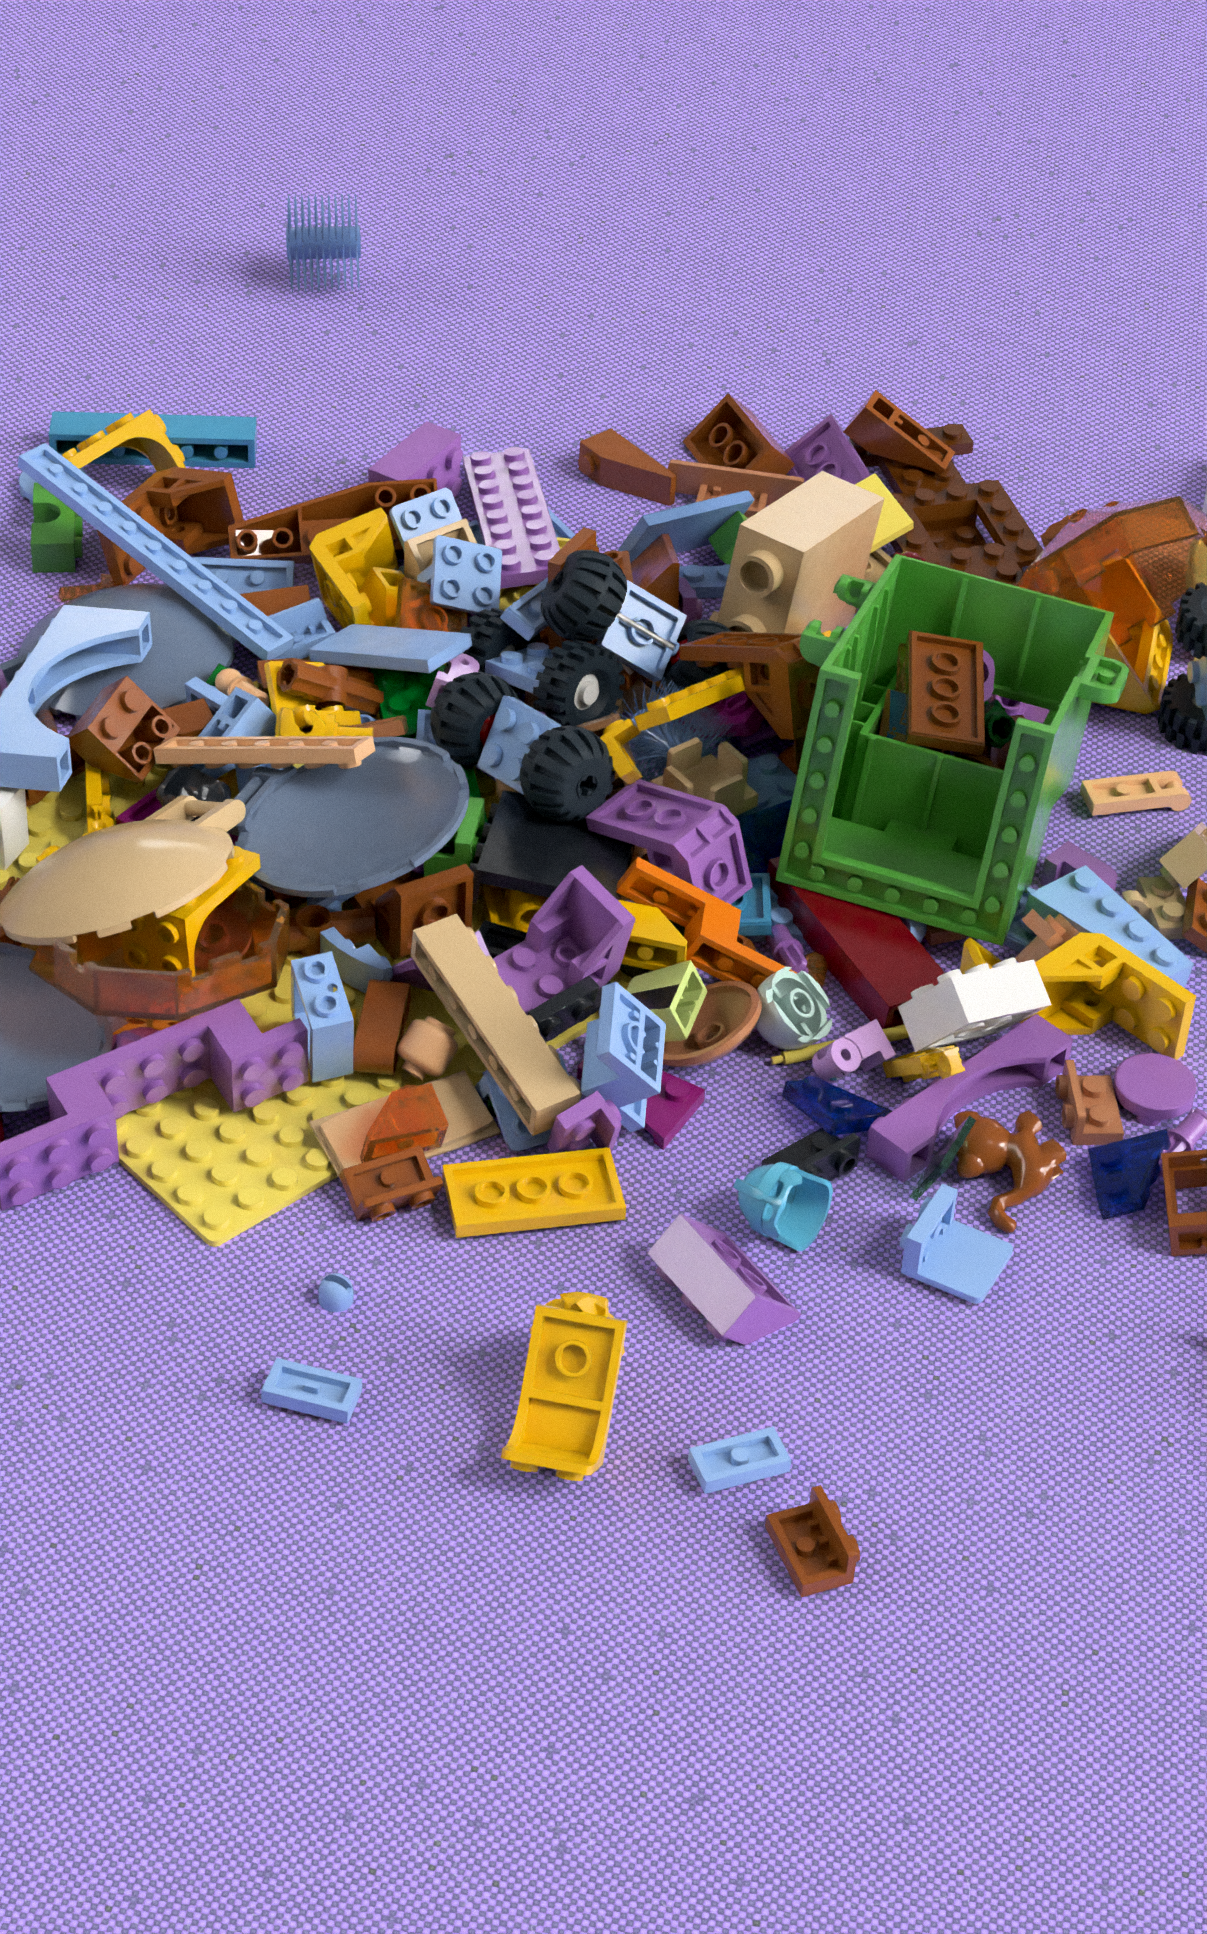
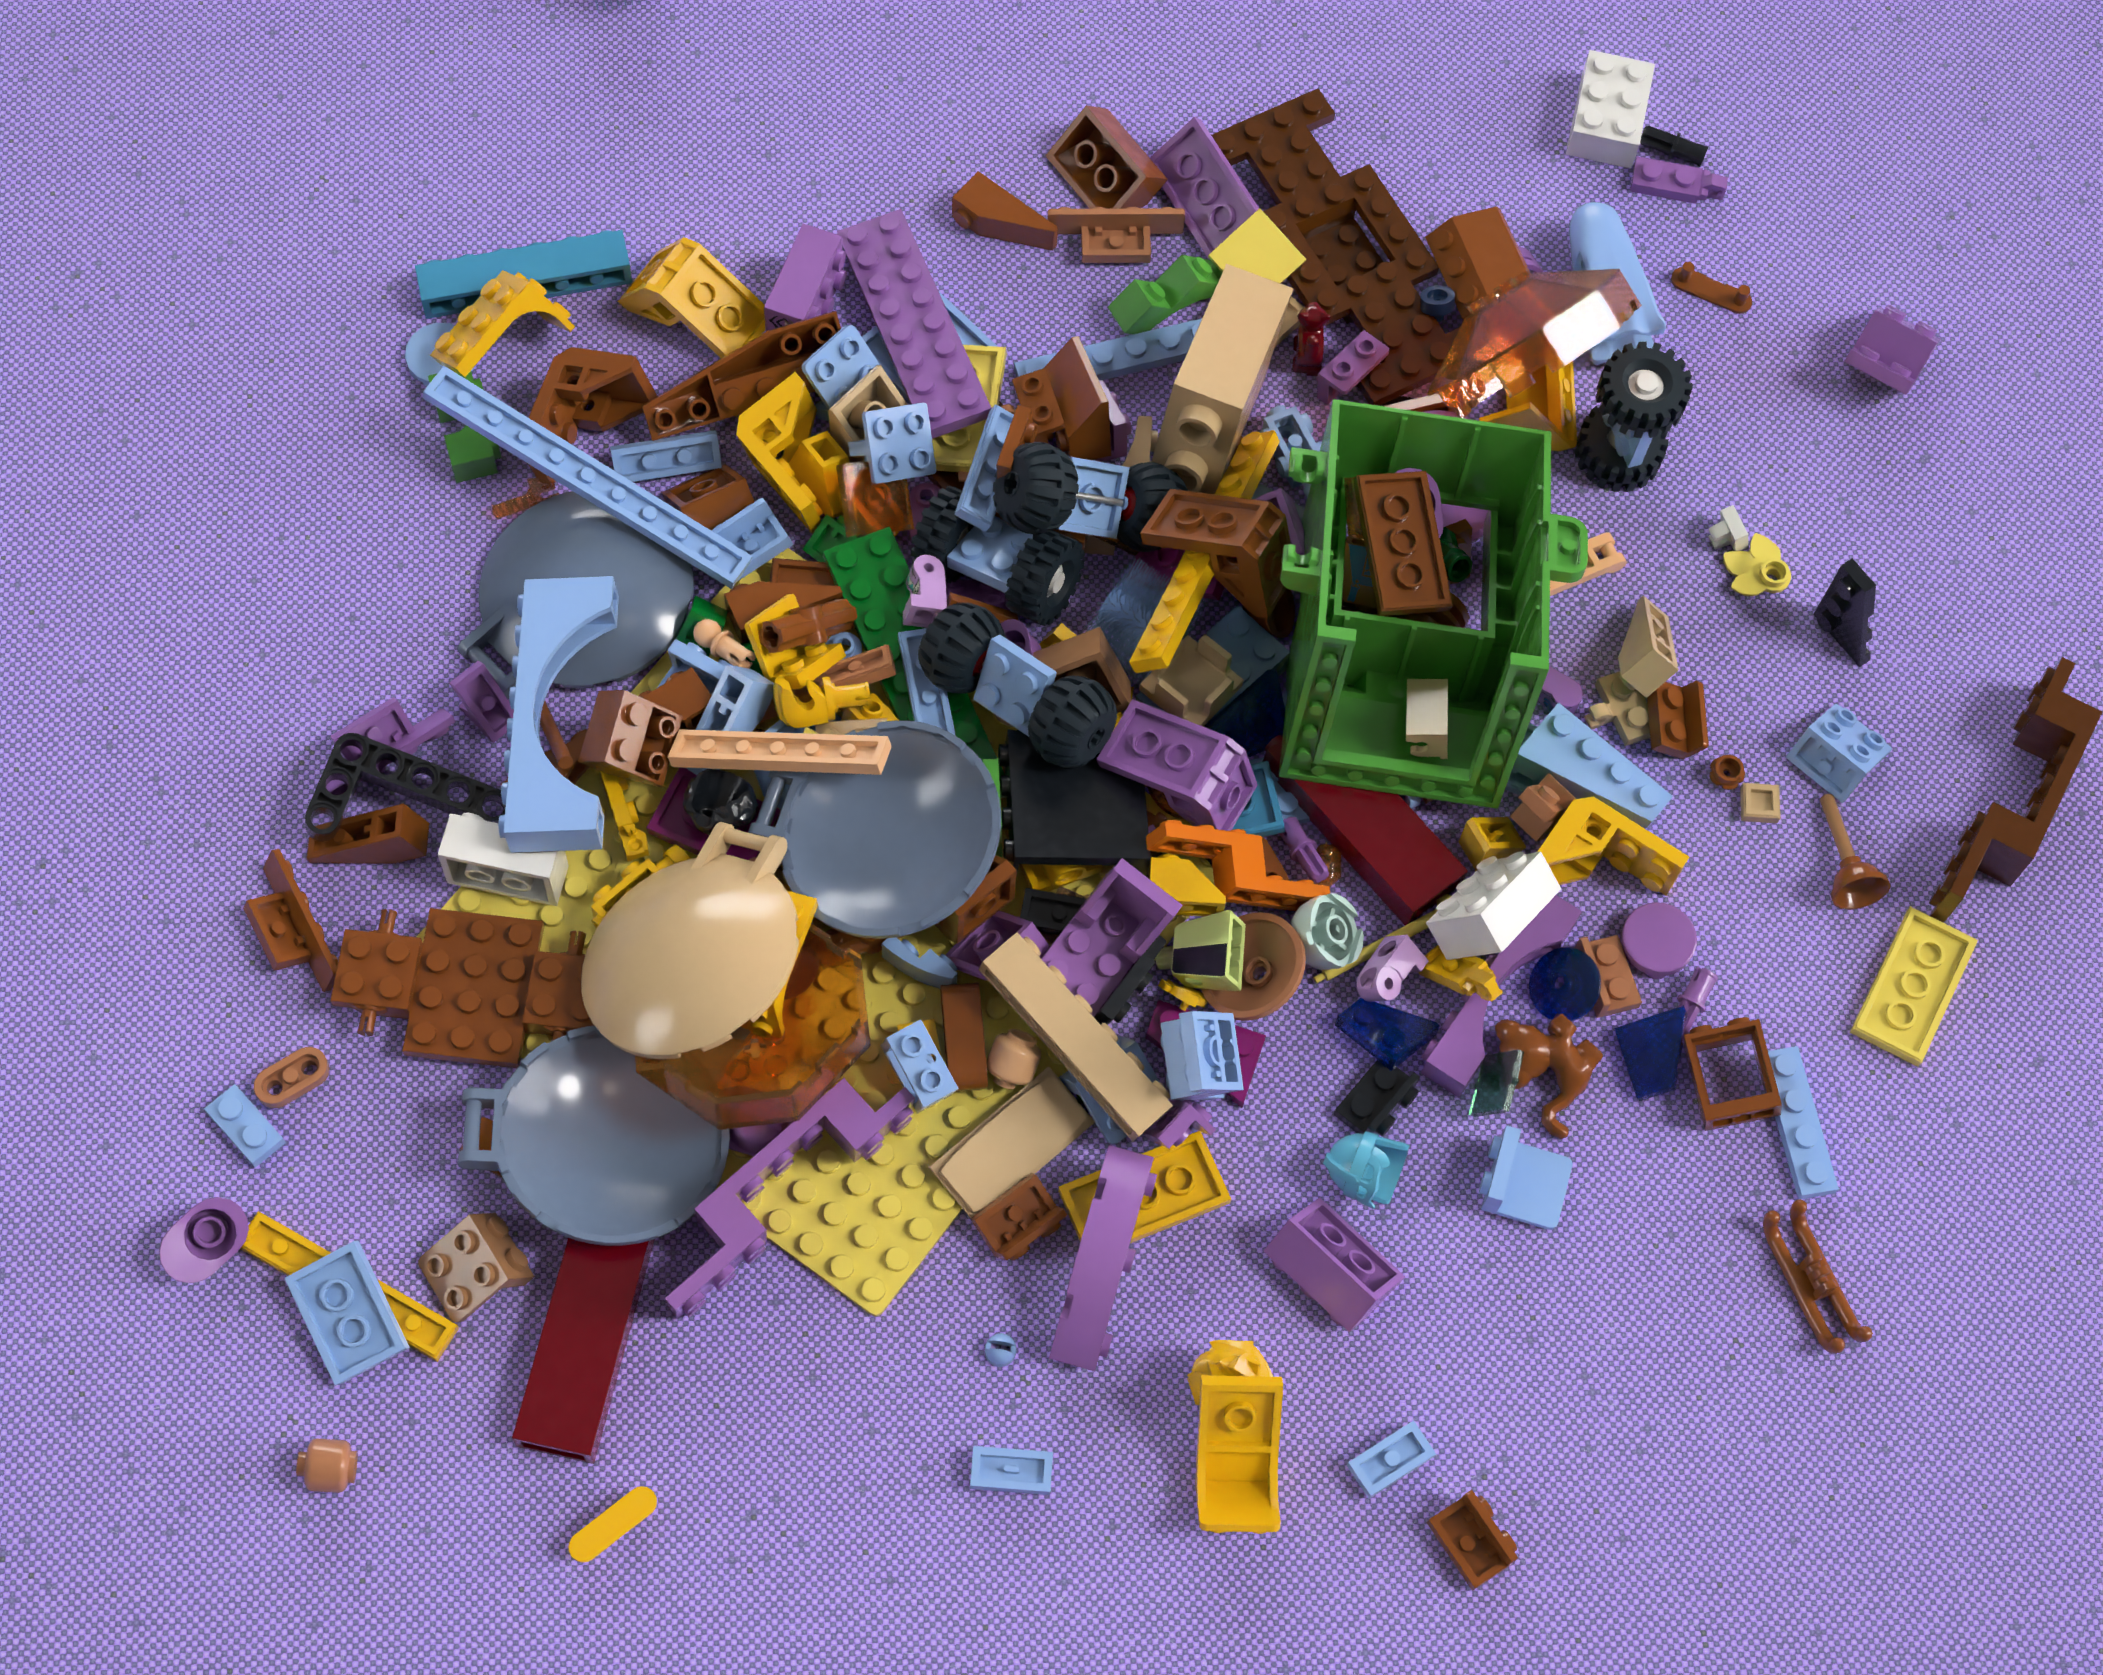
camera: 15 degrees left, 25 degrees up
light blue tile [308,624,472,673] -> none
clear orange slope [360,1083,449,1163] -> none
yellow bracket [600,719,643,785] -> none
medium blue tile [618,490,754,562] -> none
dark orange slope [843,390,955,474] -> none
none -> yellow bracket [617,237,766,358]
none -> medium lavender brick [1049,1145,1157,1371]
none -> tan hinge [1406,679,1448,759]
none -> clear blue dish [1529,947,1601,1021]

